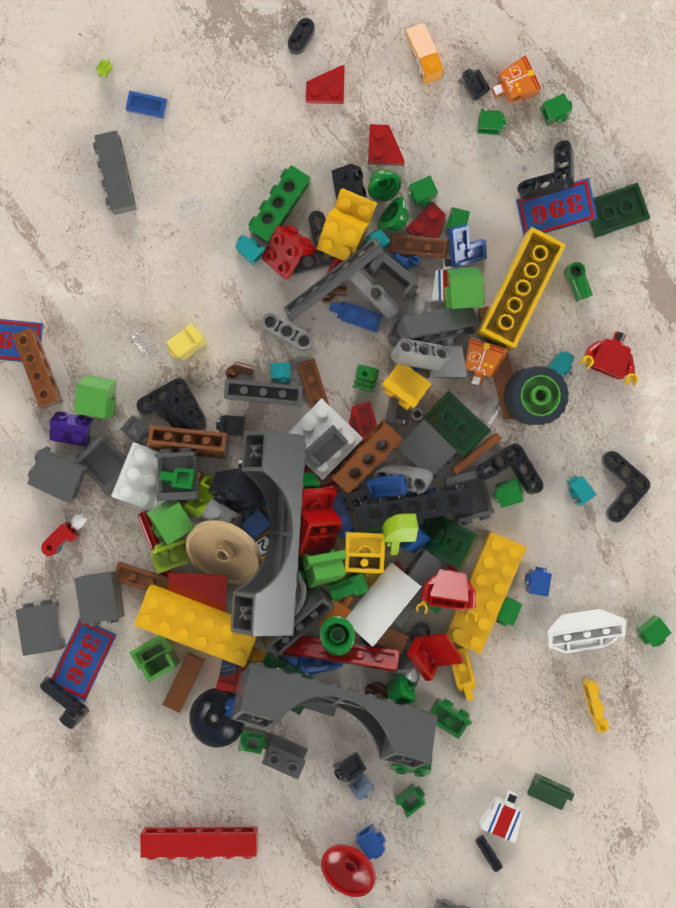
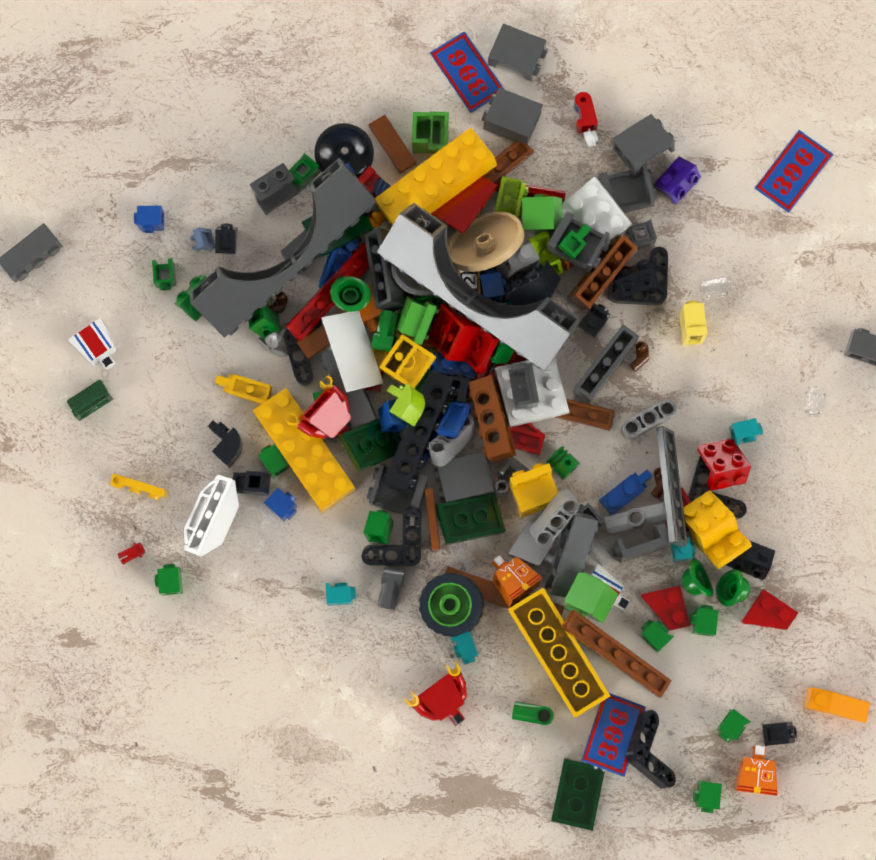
camera: 130 degrees right, 10 degrees down
dark orange brick [12,328,63,408] -> none
black beam [39,677,89,729] -> none
bright green plate [74,375,116,419] -> none
red brick [140,827,258,860] -> none
green brick [248,165,311,244] -> none
teal brick [270,362,291,384] -> none
red wing [306,65,345,104] -> none
red dish [321,844,376,897] -> none
dark orange tile [389,233,449,259] -> none
blue arm [391,252,420,269] -> none
red bracket [407,633,464,681] -> none
green bracket [429,697,472,739] -> none
blue plate [449,224,487,268] -> none
black axle [475,835,503,872] -> none
black beam [602,451,650,523] -> none
none -> red pin [118,542,146,565]
none -> black brick [208,421,243,468]
none -> black brick [233,471,271,496]
none -> dark grey piece [377,567,405,610]
none -> dark orange tile [561,610,672,698]

